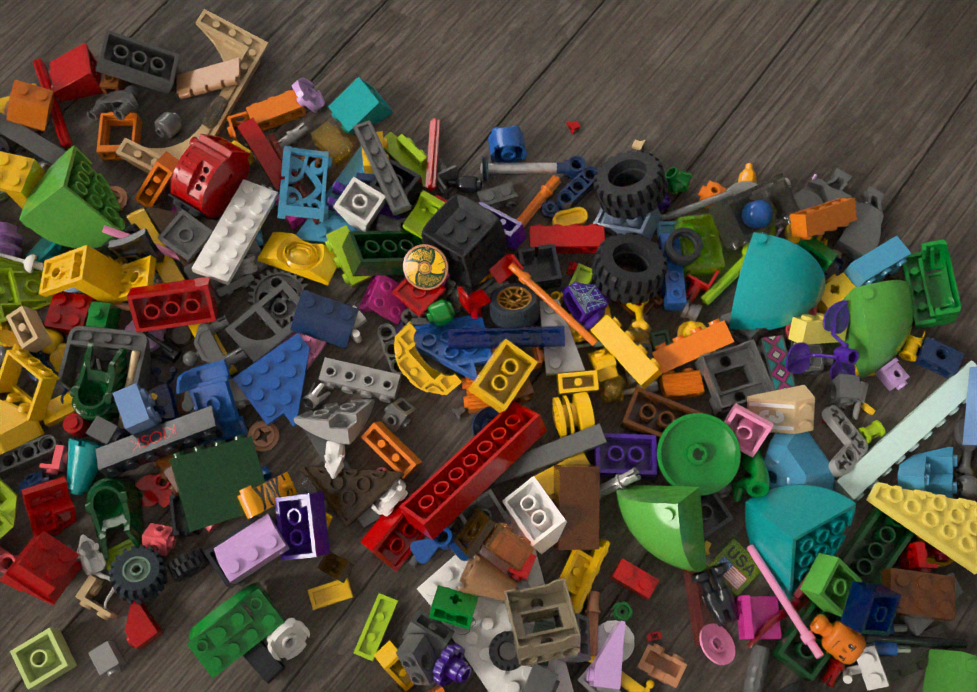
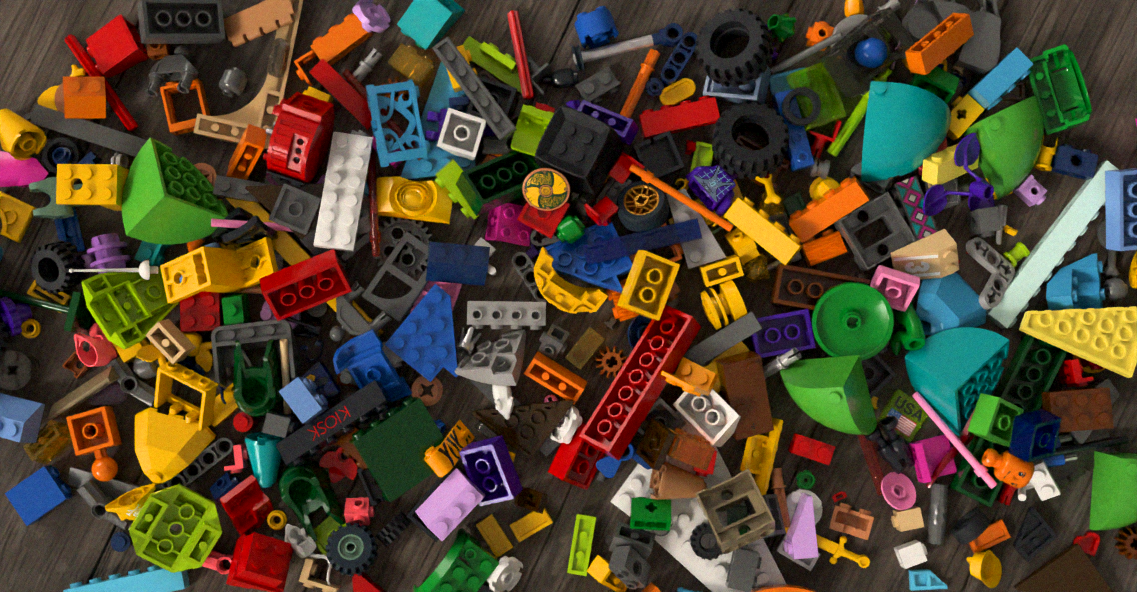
camera: 10 degrees left, 15 degrees up
dark purple plant [433,643,471,687] -> none
none -> dark grey plate [213,175,272,204]
none -> yellow plate [267,510,287,530]
none -> clear red bar [368,148,381,257]
none -> yellow tile [476,514,513,558]
none -> clear yellow brick [565,327,605,370]
none -> dark orange gear [595,346,628,379]
none -> light orange bracket [661,357,719,397]
none -> tan brick [891,506,924,532]

